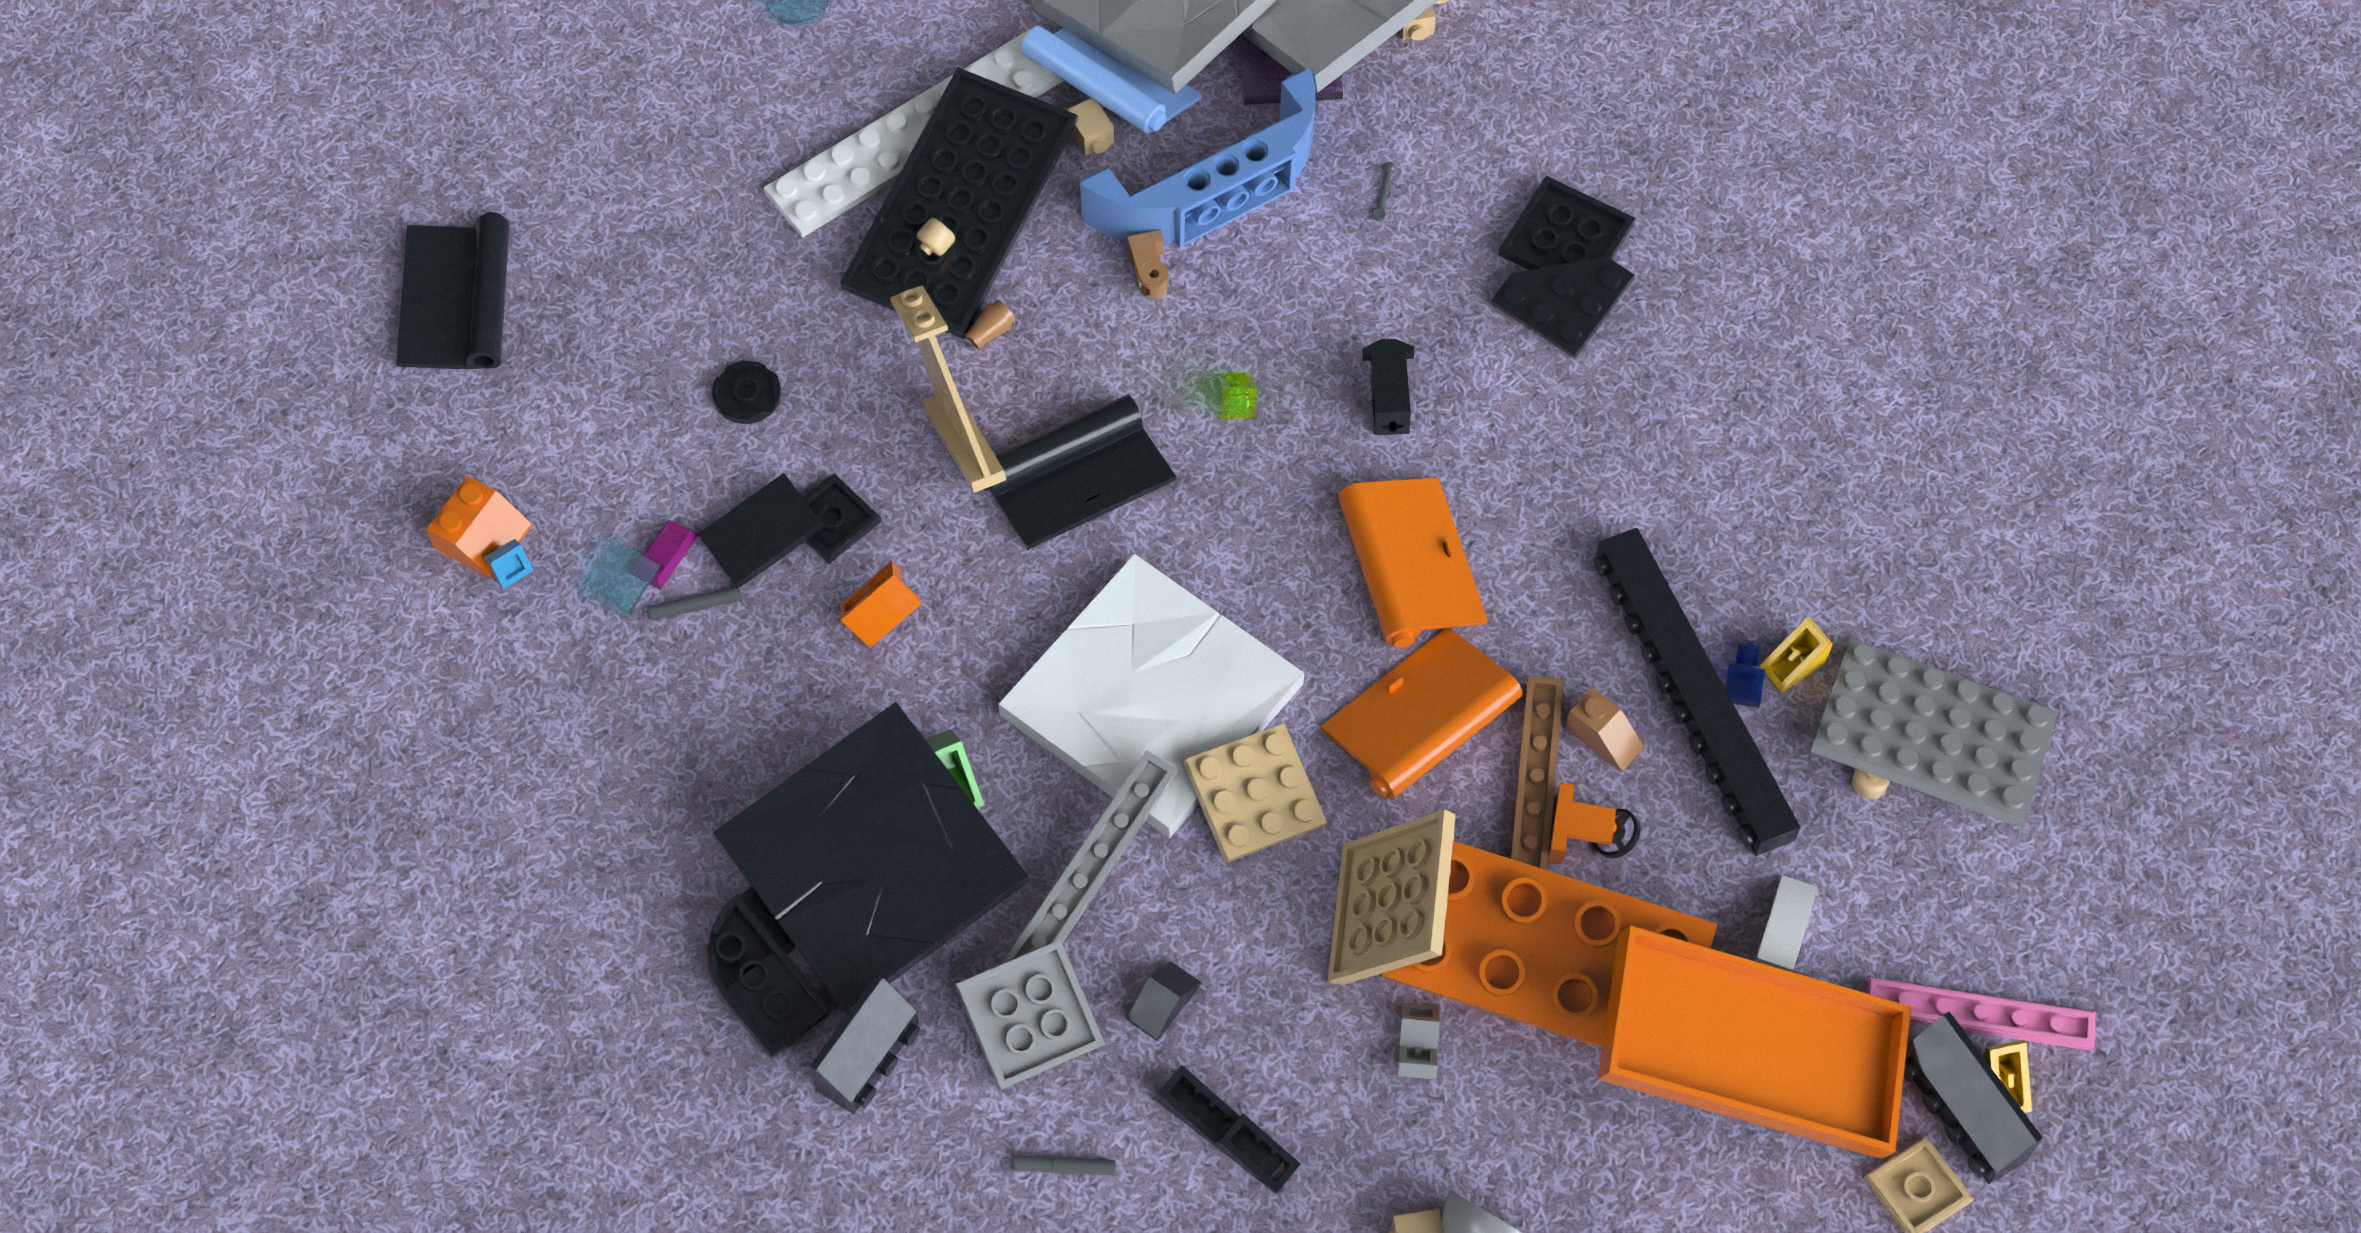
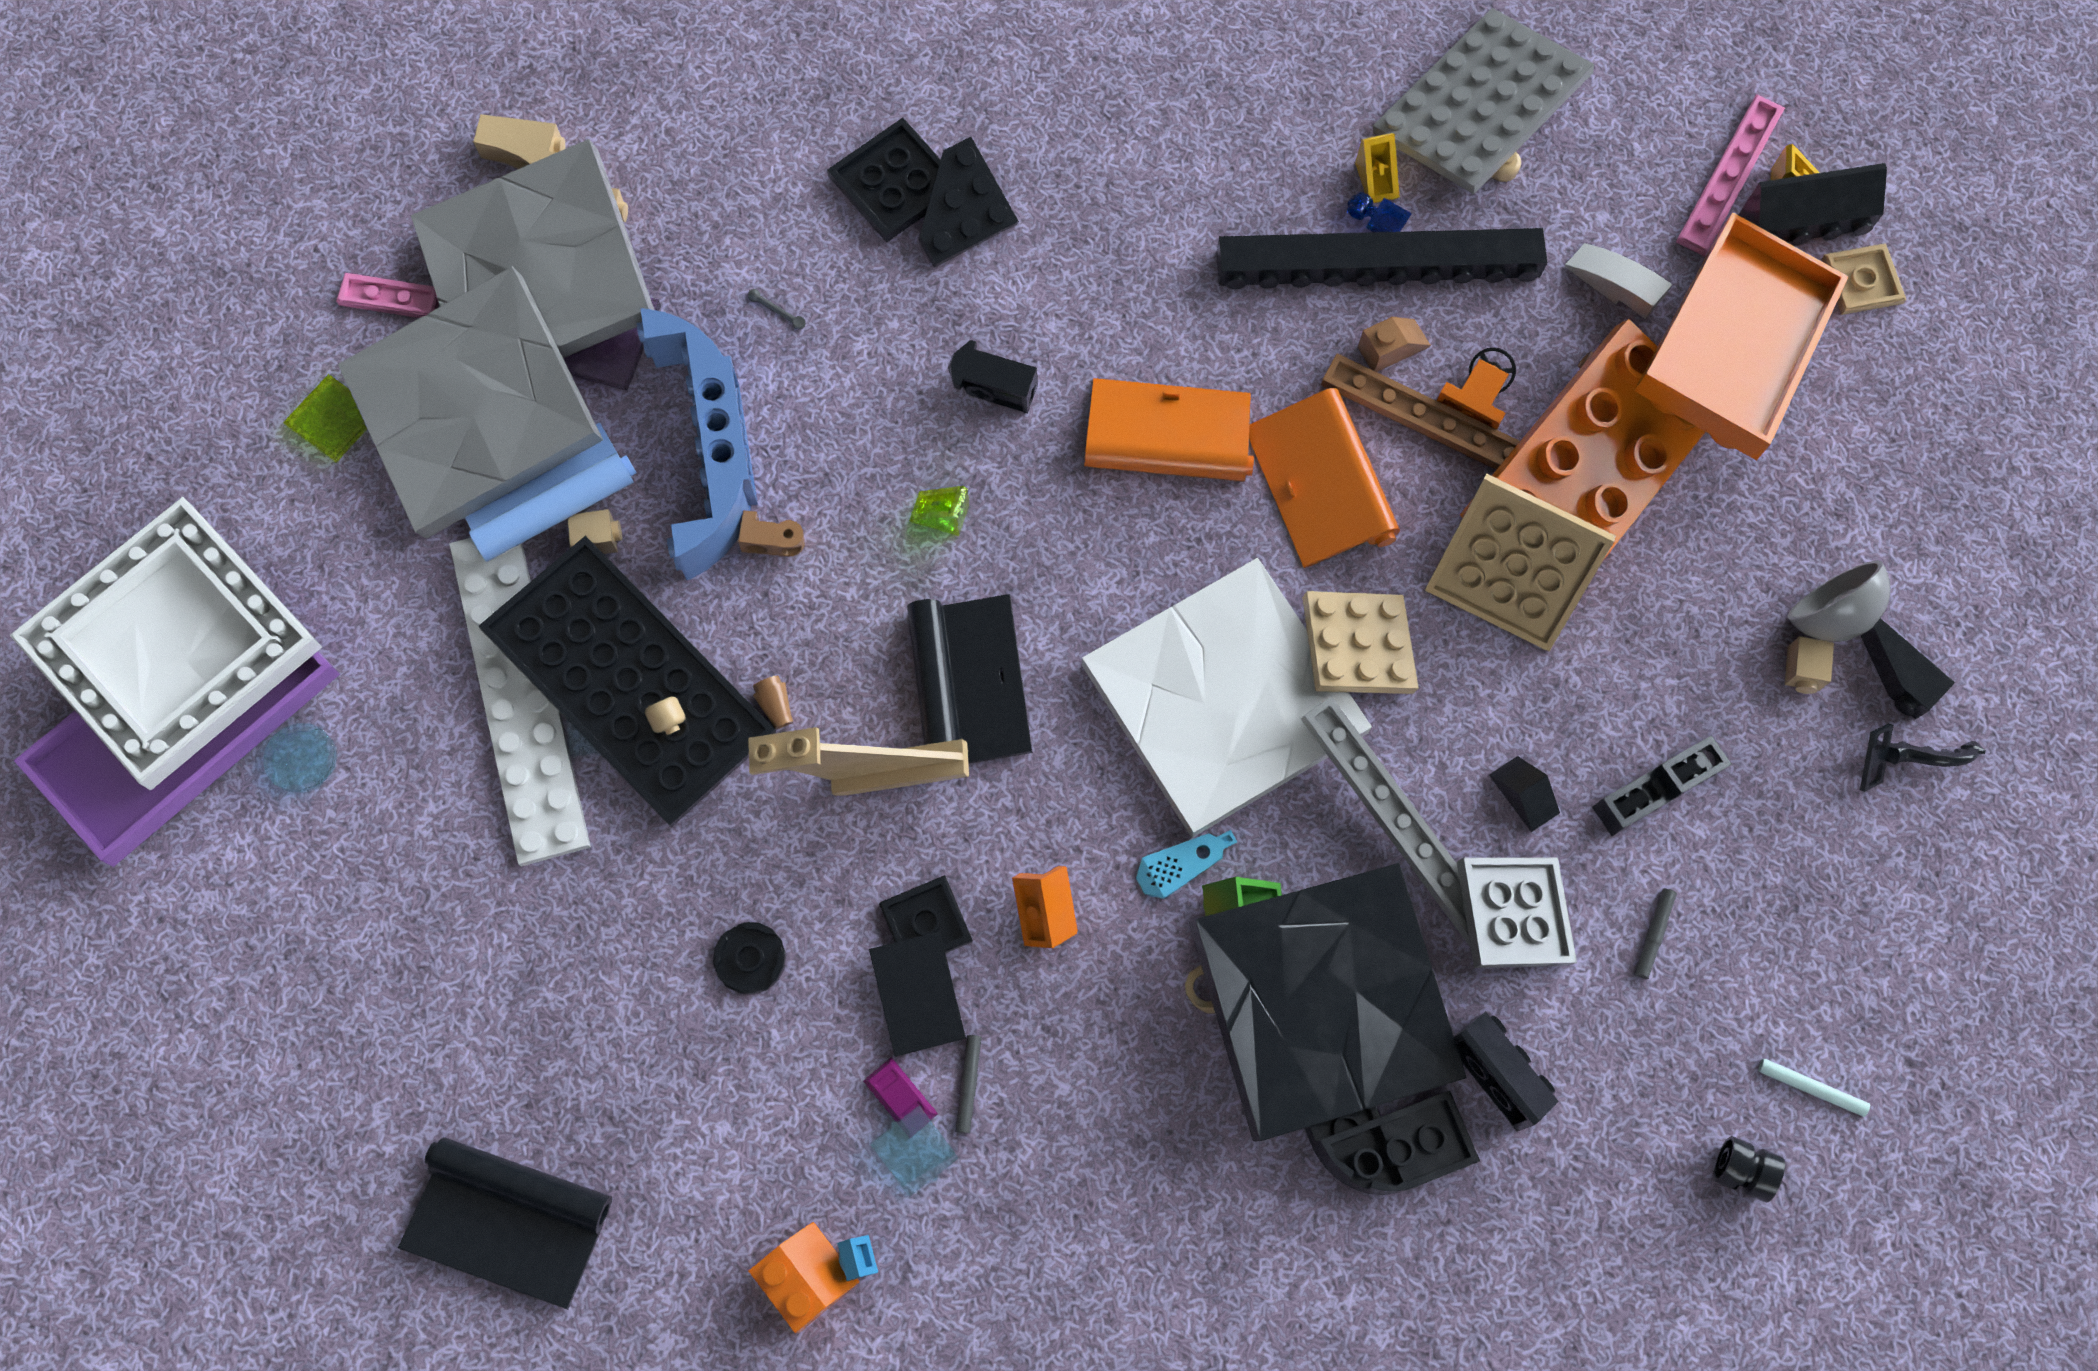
camera: 70 degrees left, 10 degrees up
light grey slope [1398,1003,1440,1080] -> none
none -> medium azure piece [1136,830,1237,899]

